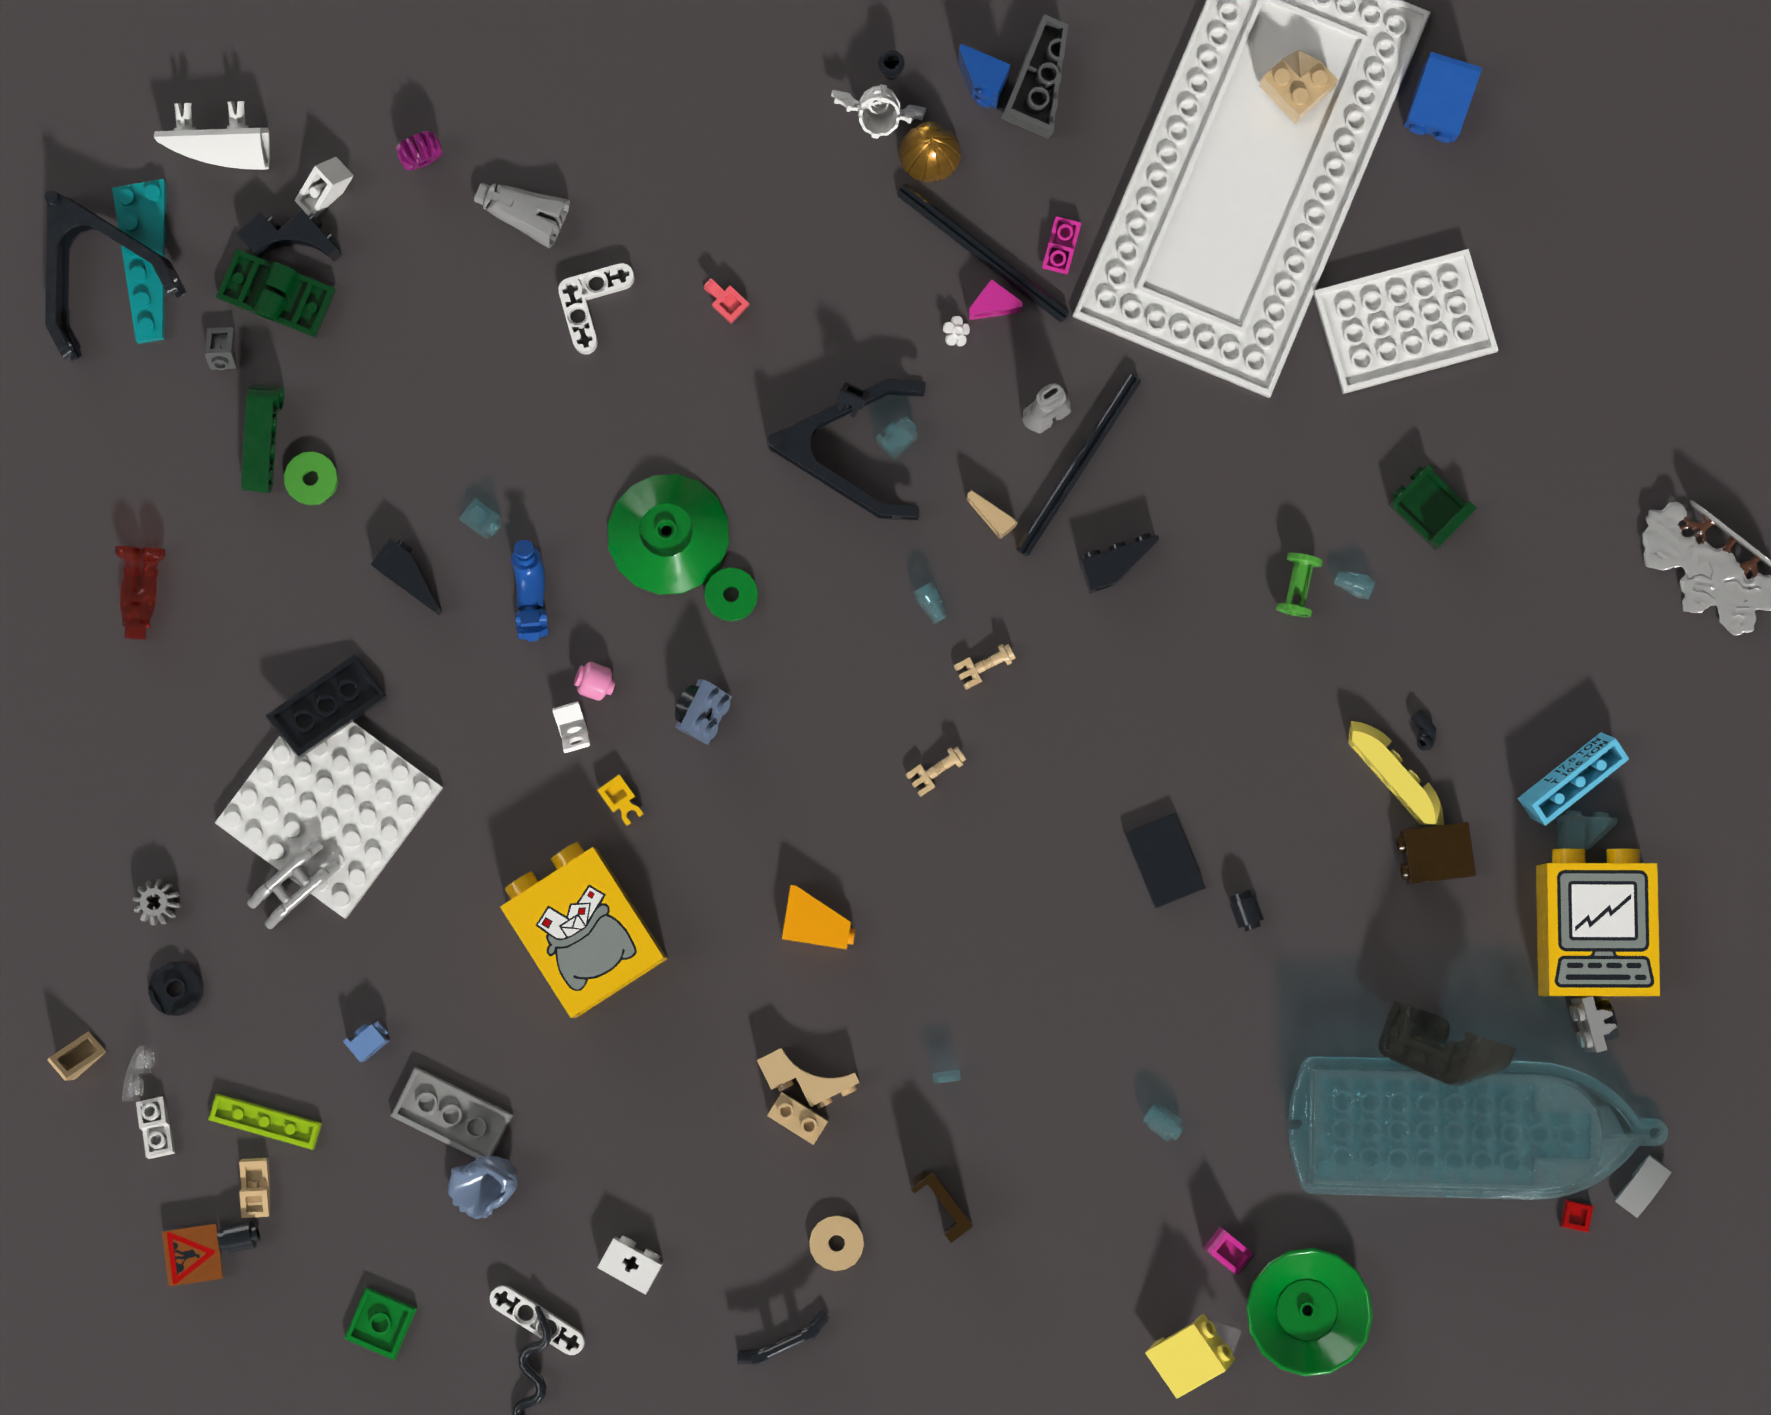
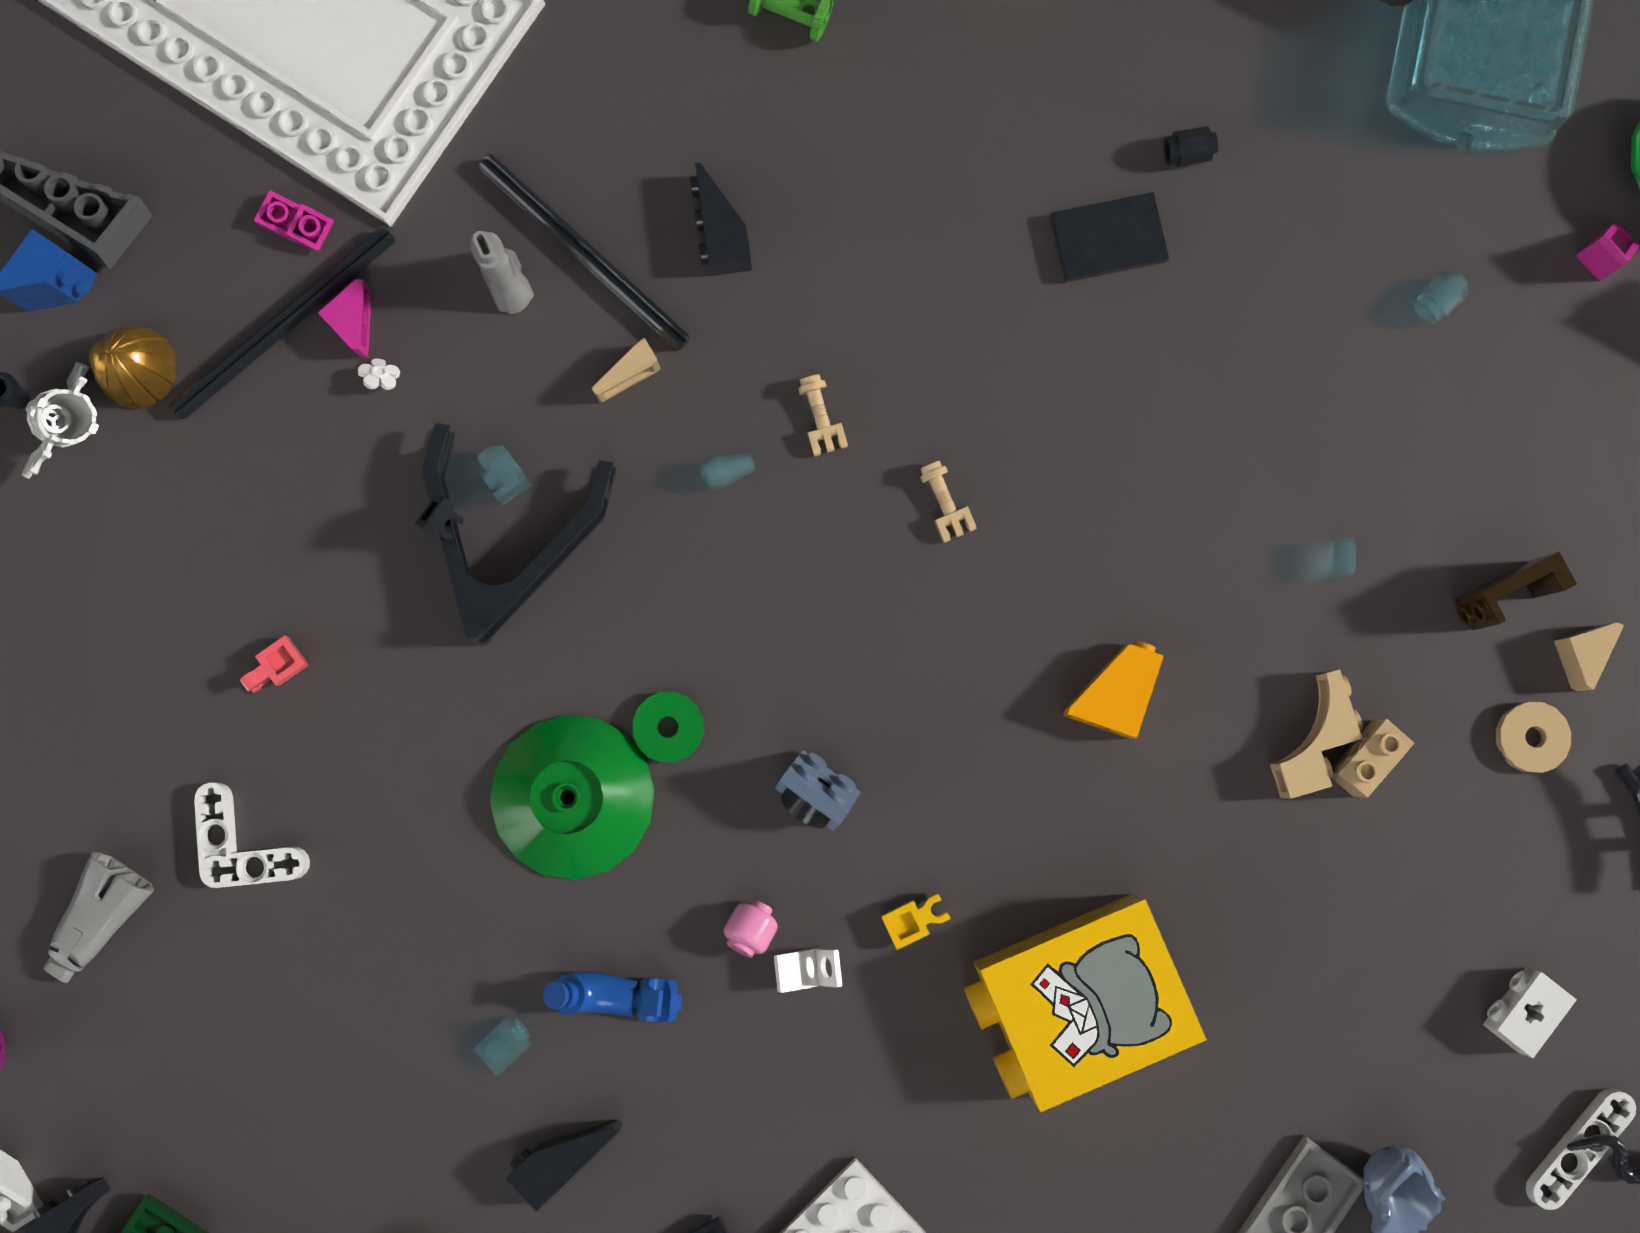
camera: 85 degrees left, 0 degrees up
none -> tan slope [1554,622,1624,692]

